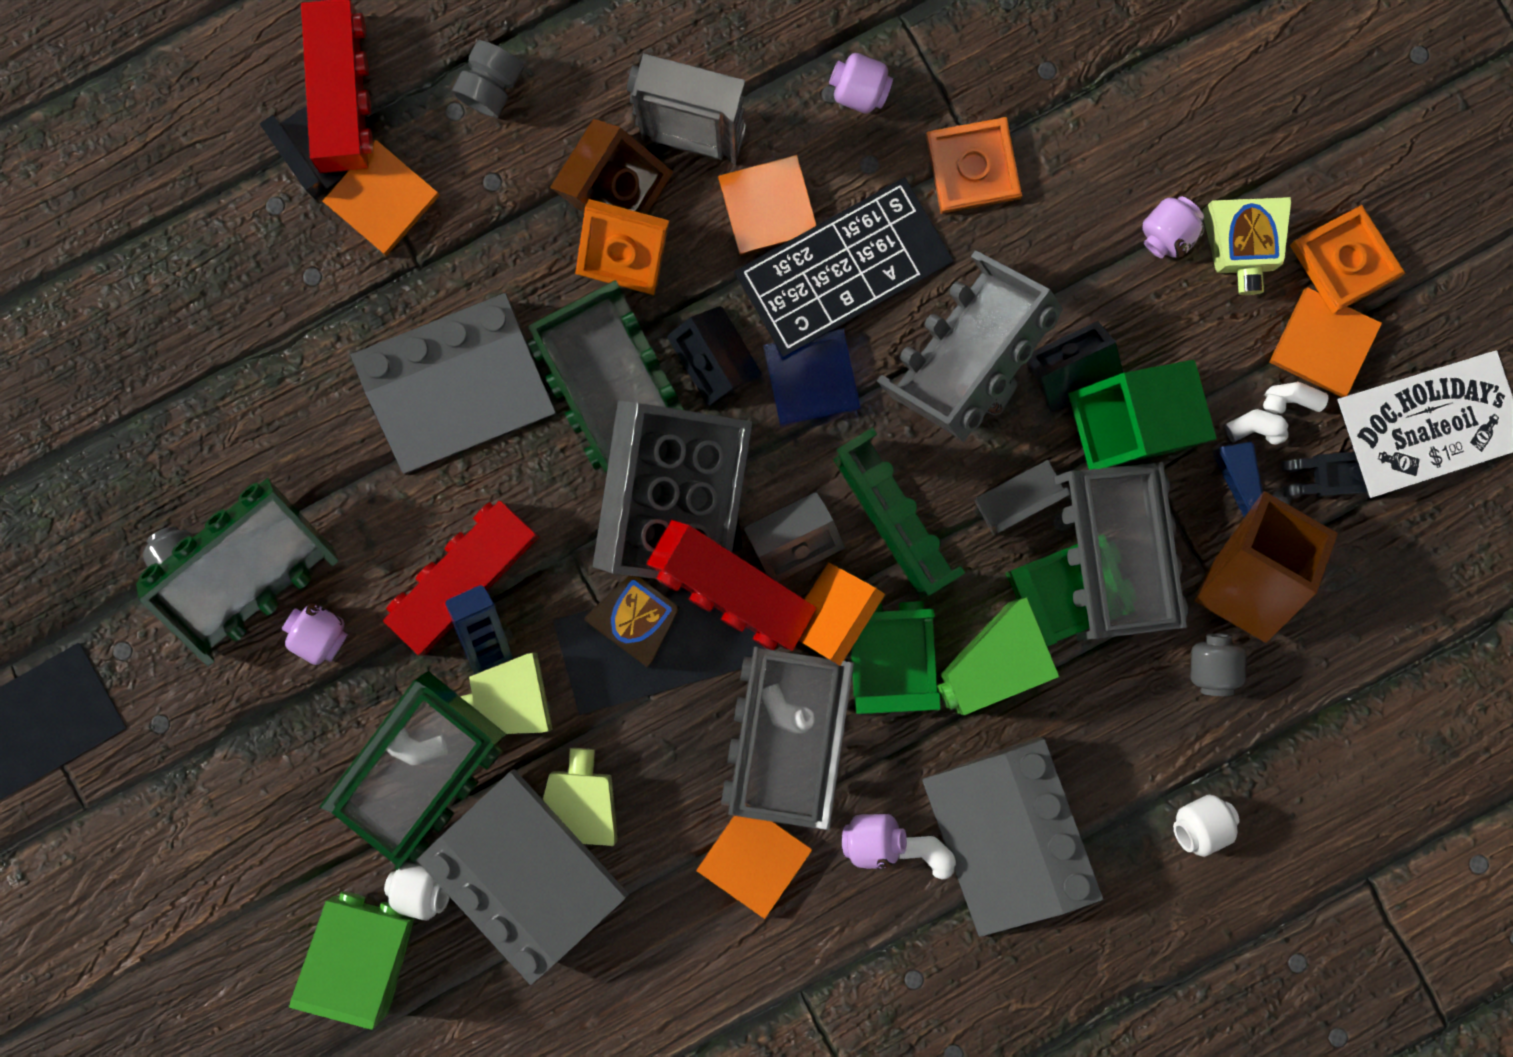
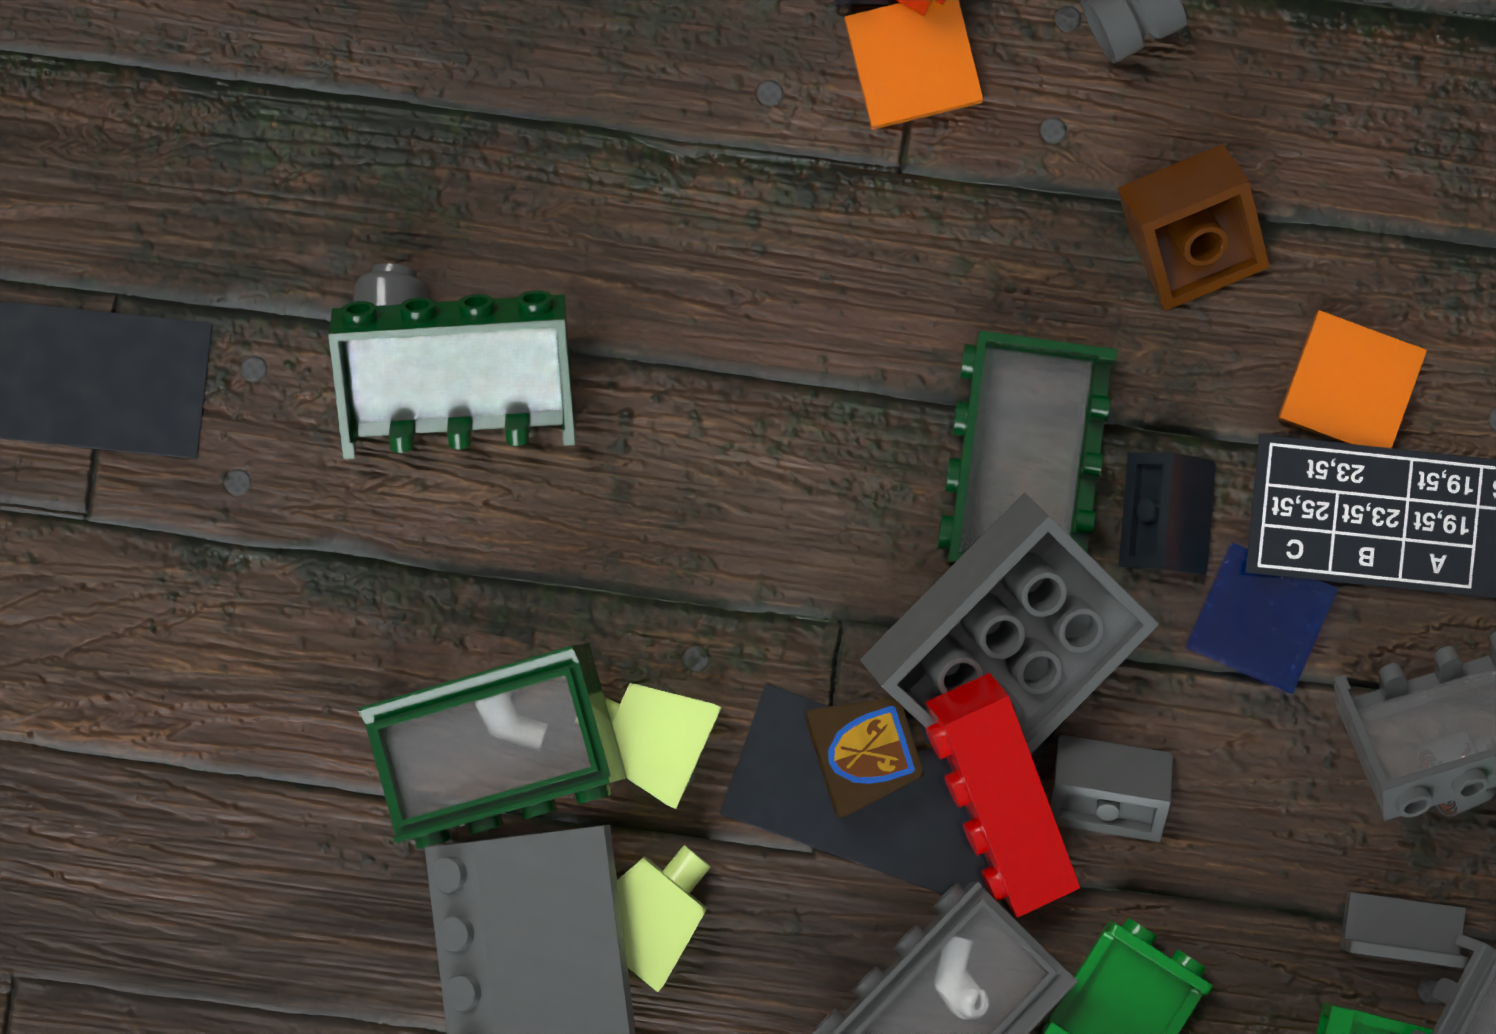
camera: 35 degrees right, 0 degrees up
lavender head [282,603,348,665] -> none
bright green slope [289,892,414,1030] -> none
dark grey slope [350,293,556,475] -> none
red brick [383,500,540,656] -> none
white head [384,860,450,920] -> none
dark blue slope [445,585,513,674] -> none
orange tile [575,199,669,295] -> none
dark grey window [627,53,746,165] -> none
orange tile [798,562,885,666] -> none
dark green window [833,427,965,599] -> none

